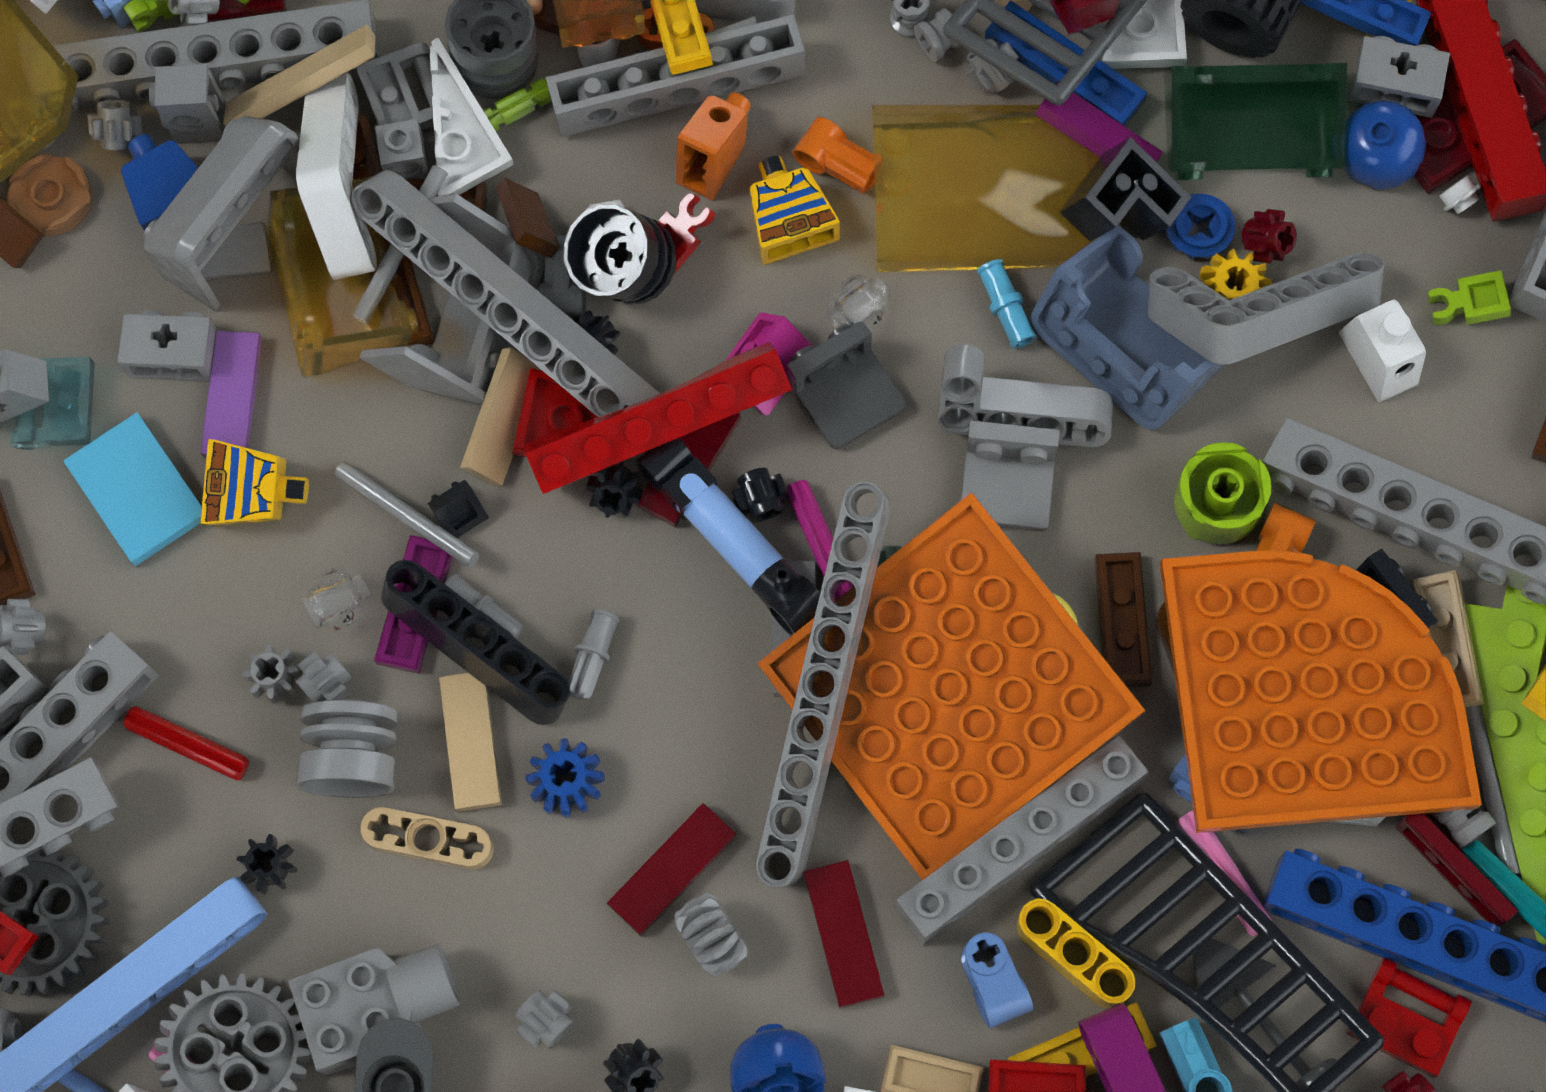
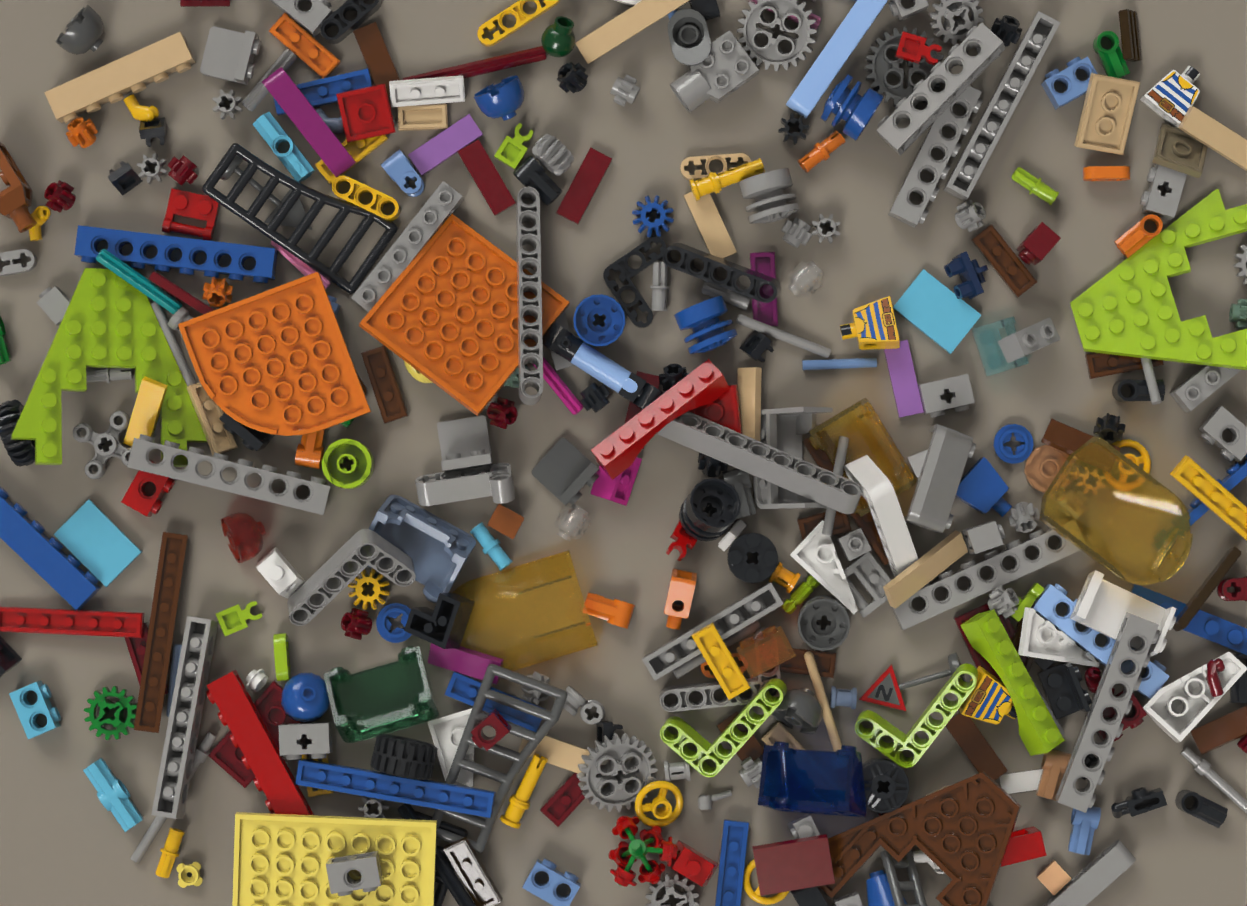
camera: 165 degrees right, 15 degrees up
red axle [123,706,250,781] -> none
reddish brown tile [496,178,559,258] -> none
torso [750,156,840,265] -> none
none -> orange gear [202,277,233,308]
none -> clear red cylinder [221,513,266,563]
none -> lime beam [273,633,291,681]
none -> medium lavender tile [408,114,483,176]
none -> dark red gear [487,397,518,429]
none -> dark orange panel [487,504,524,540]
none -> lime plate [494,123,534,170]
none -> black piece [513,156,563,206]
none -> blue wheel [573,294,625,346]
none -> black beam [603,237,666,328]
none -> blue wheel [674,295,738,355]
none -> yellow pin [689,158,765,201]
none -> black brick [727,533,778,583]
none -> light orange bush [768,562,801,594]
none -> orange pin [798,130,846,173]
none -> medium blue bar [802,358,877,370]
none -> blue wheel [820,74,884,141]
none -> dark blue hips [944,251,989,300]
none -> blue gear [993,424,1033,464]

